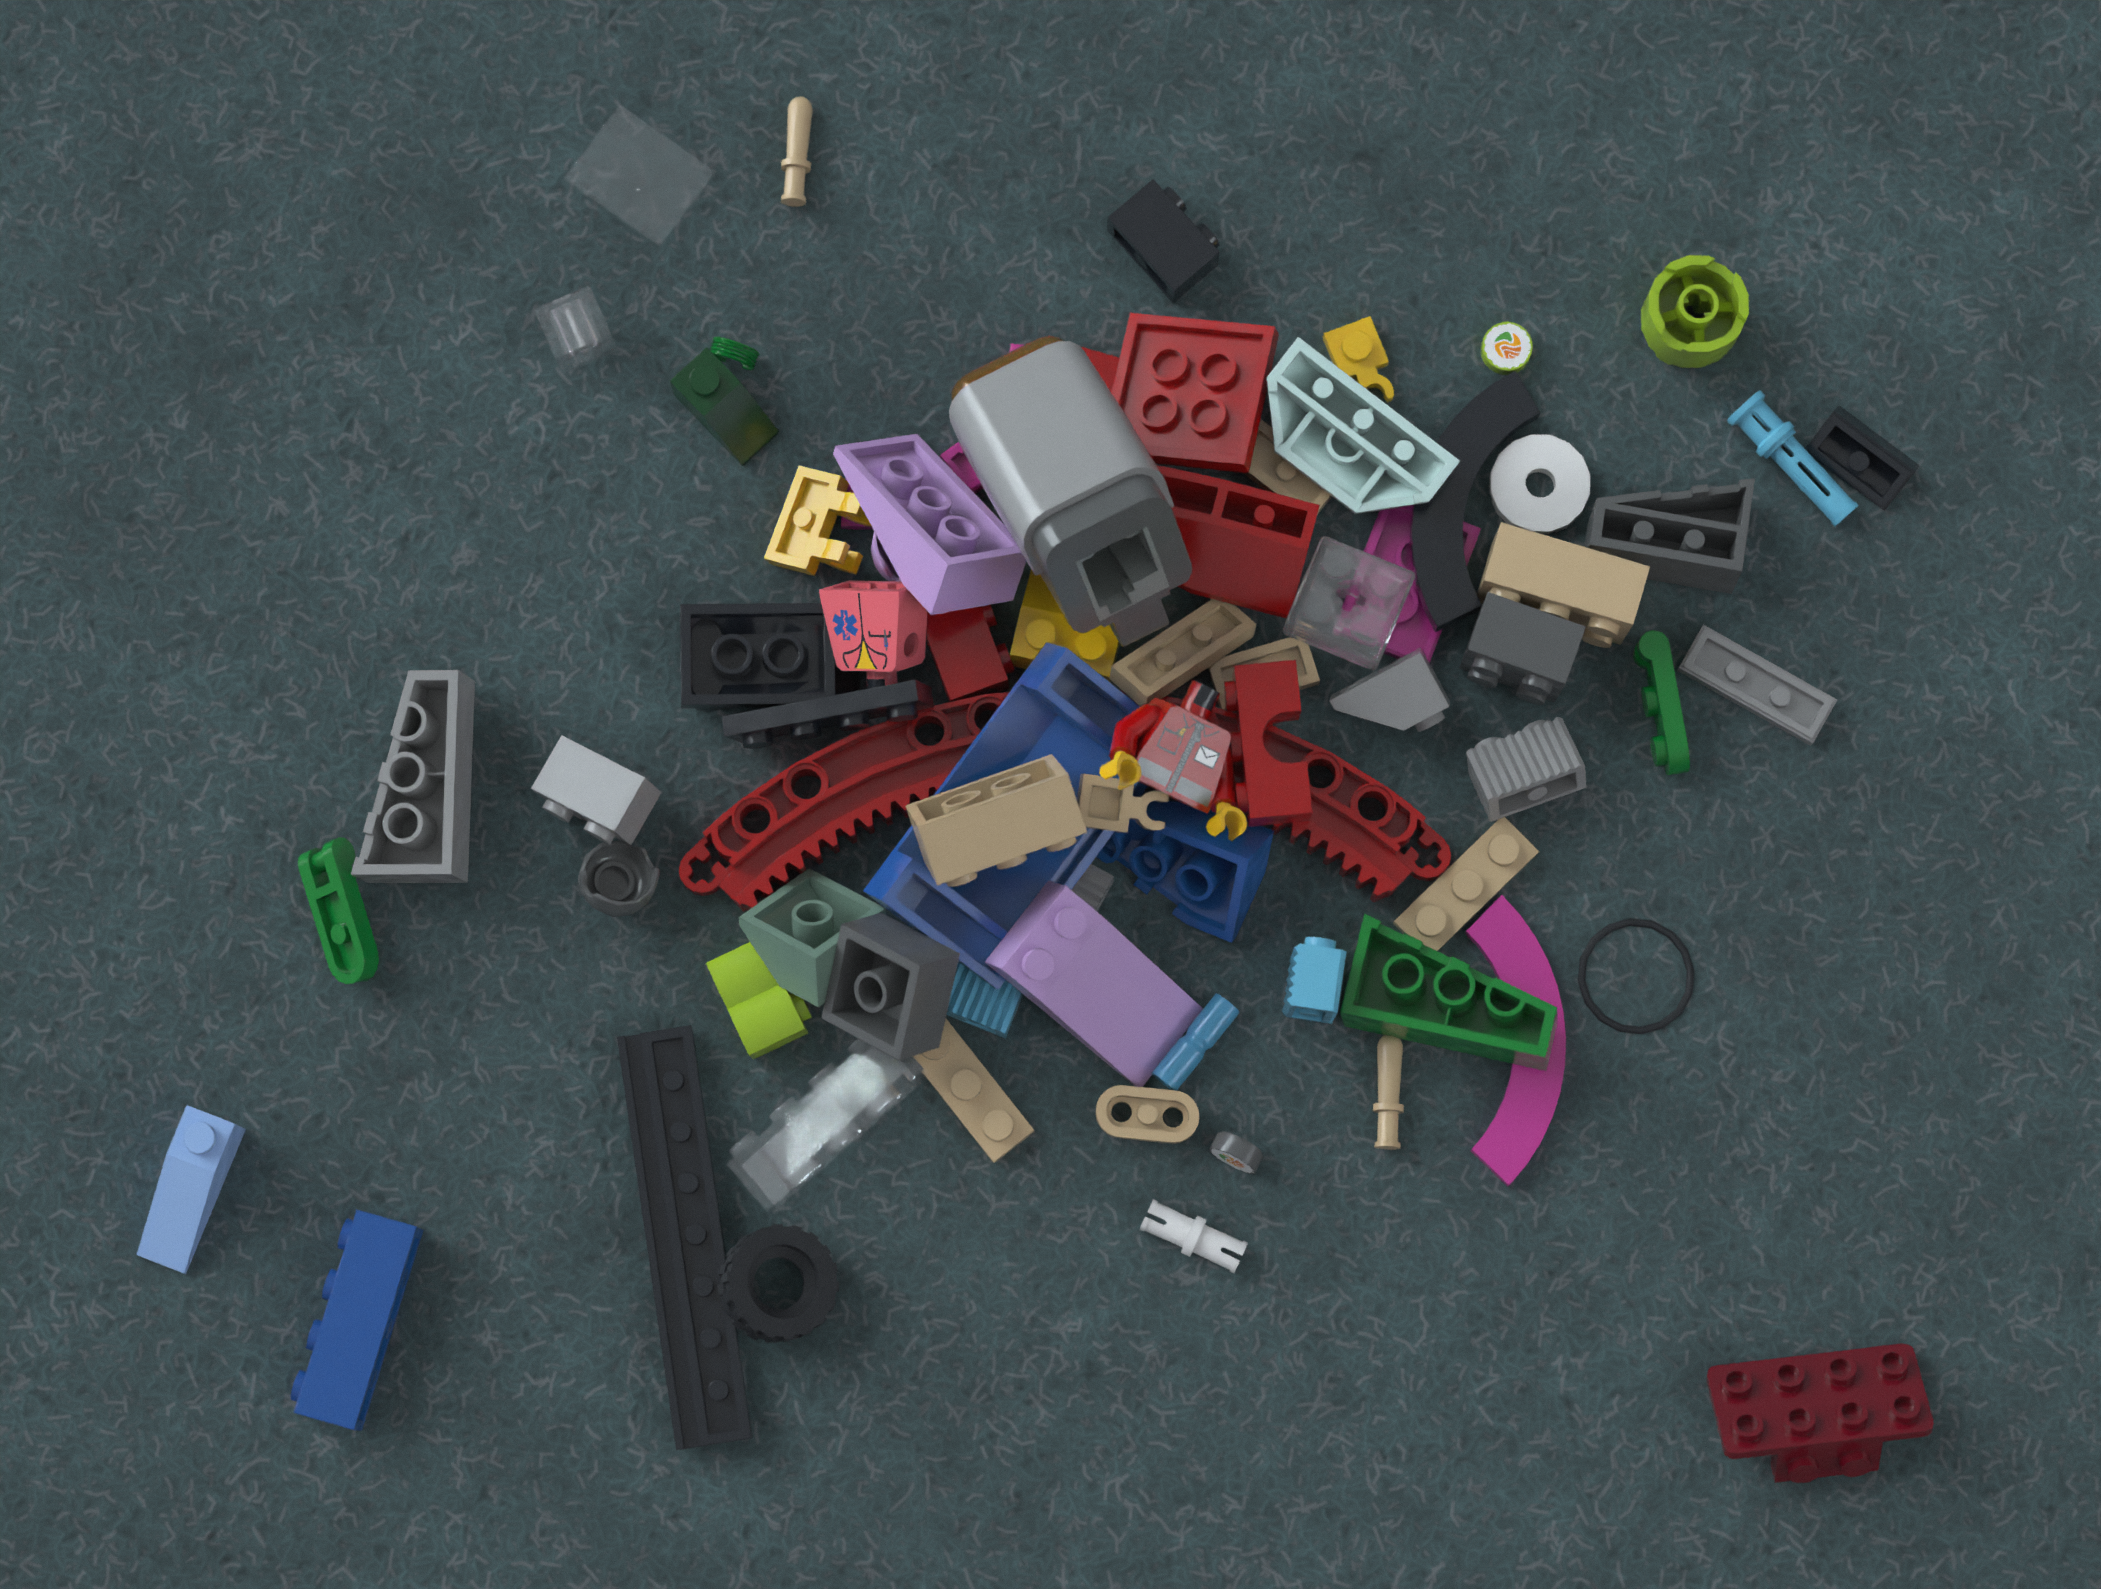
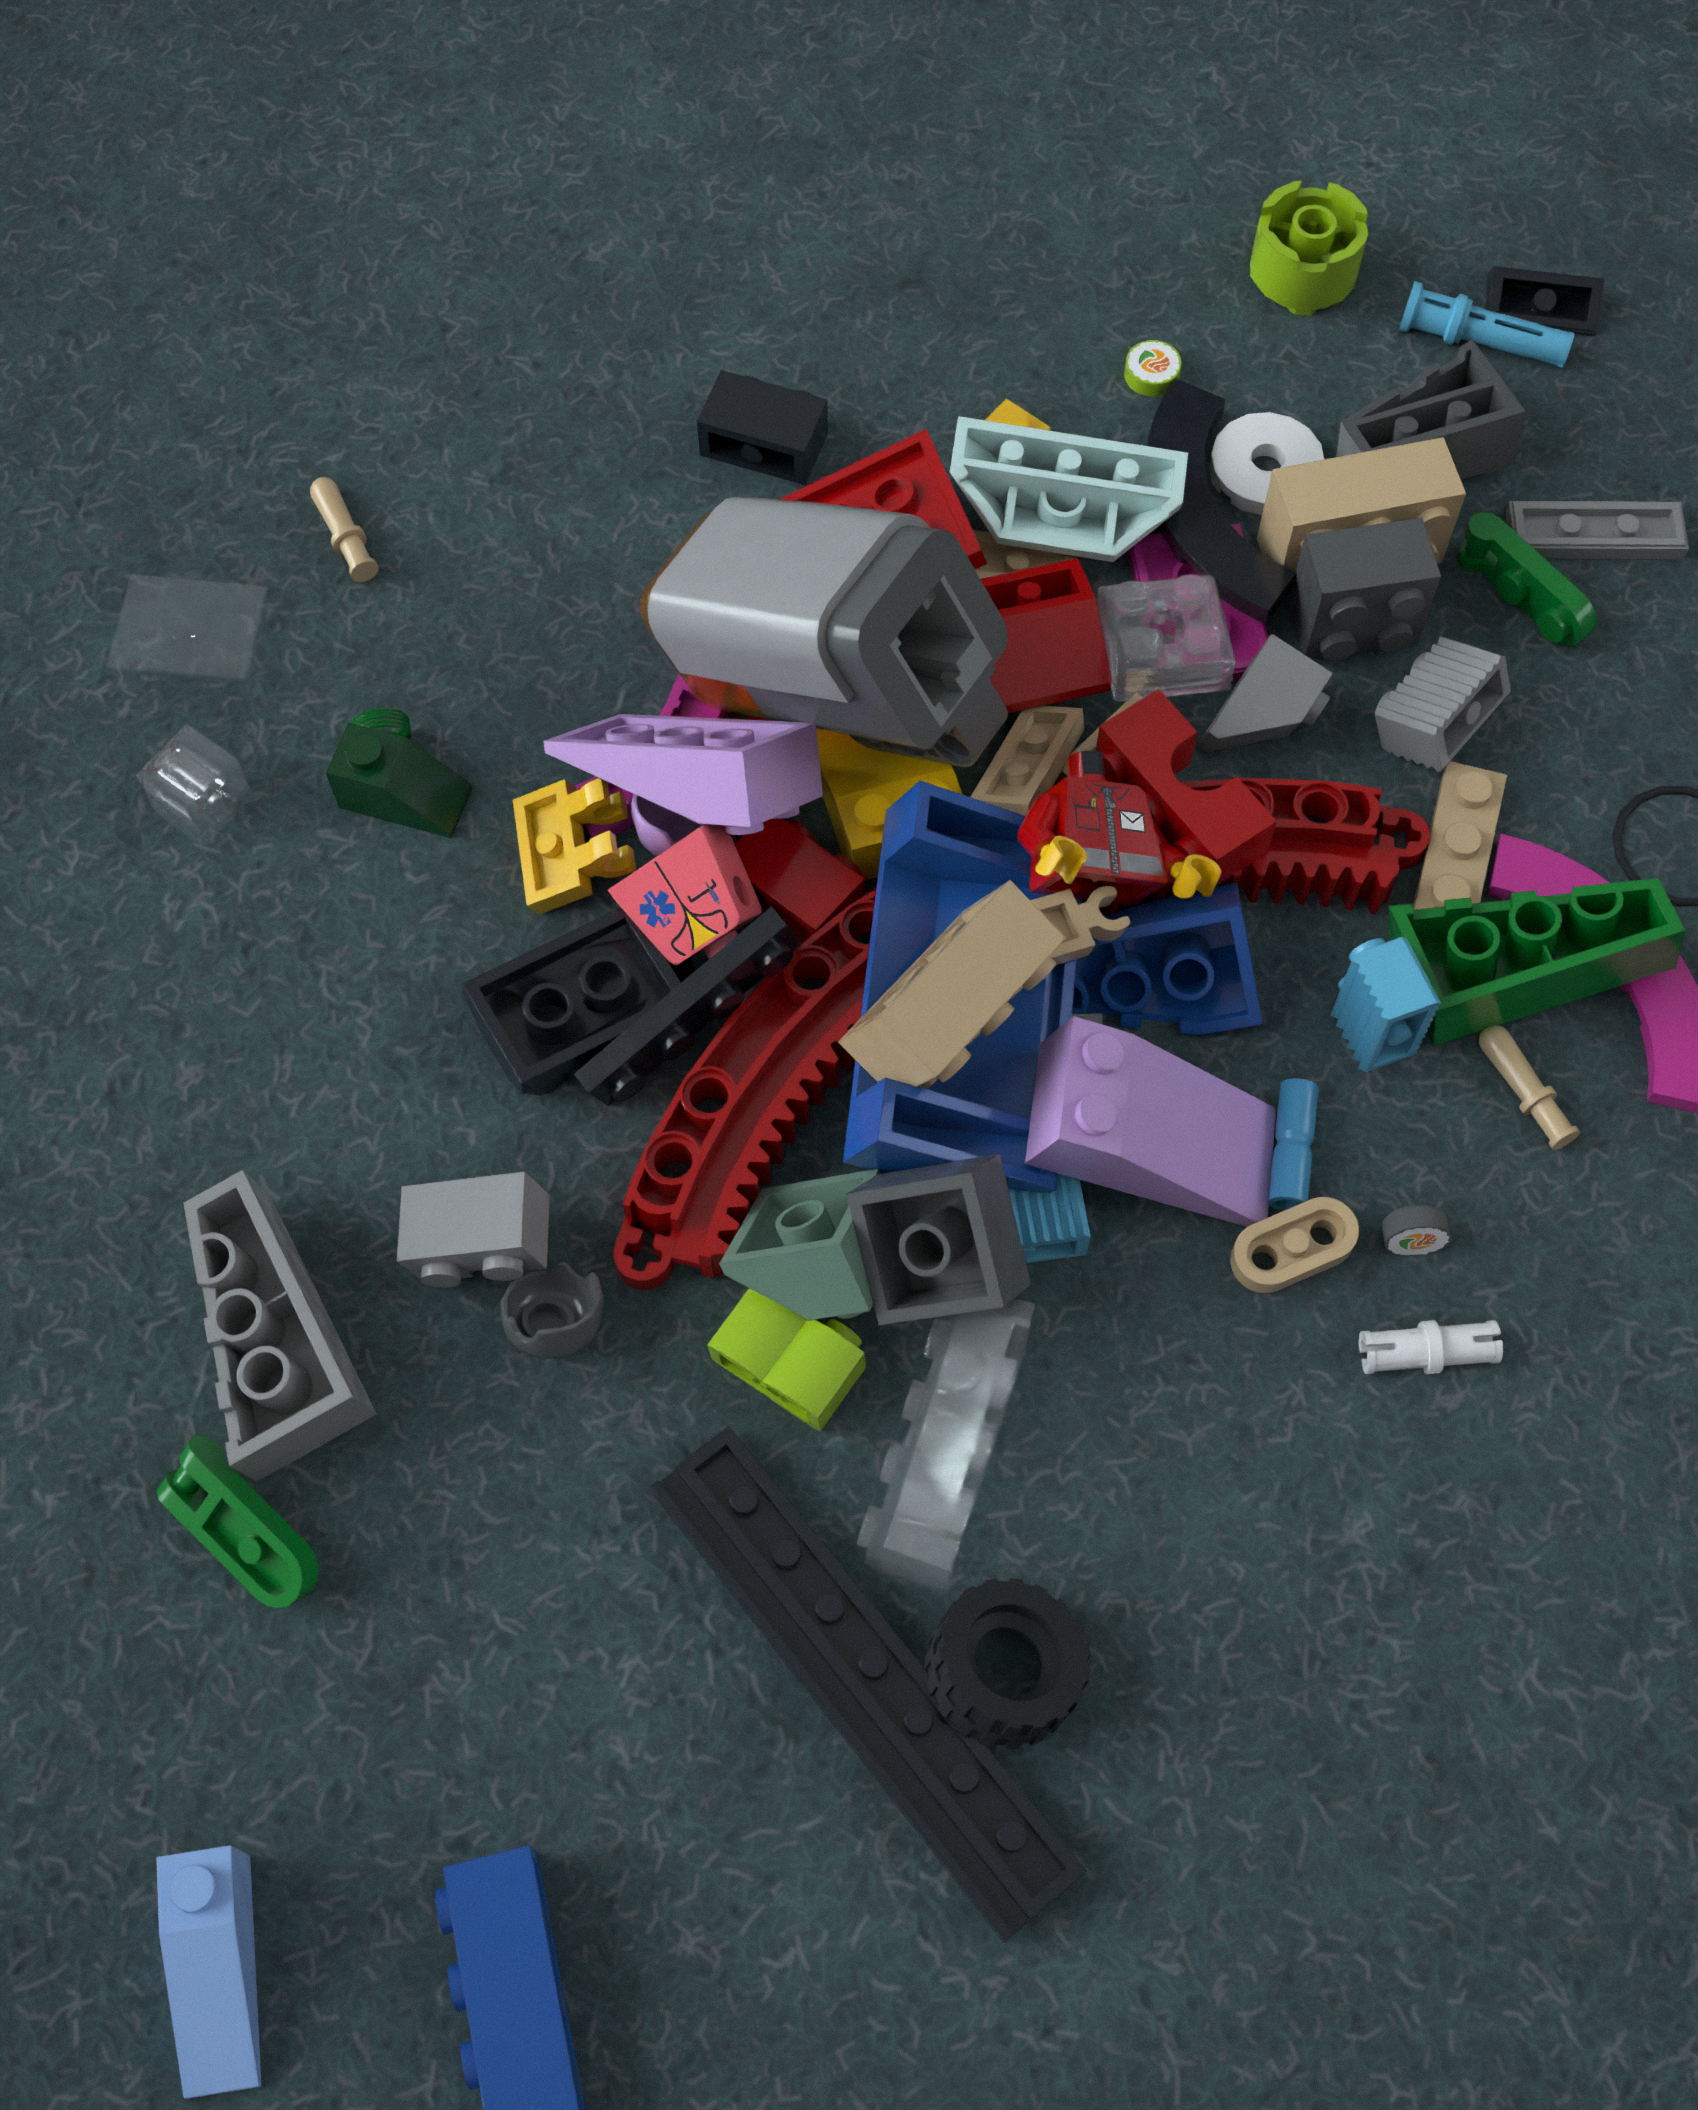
camera: 30 degrees left, 15 degrees down
tan plate [910,1019,1034,1163] -> none

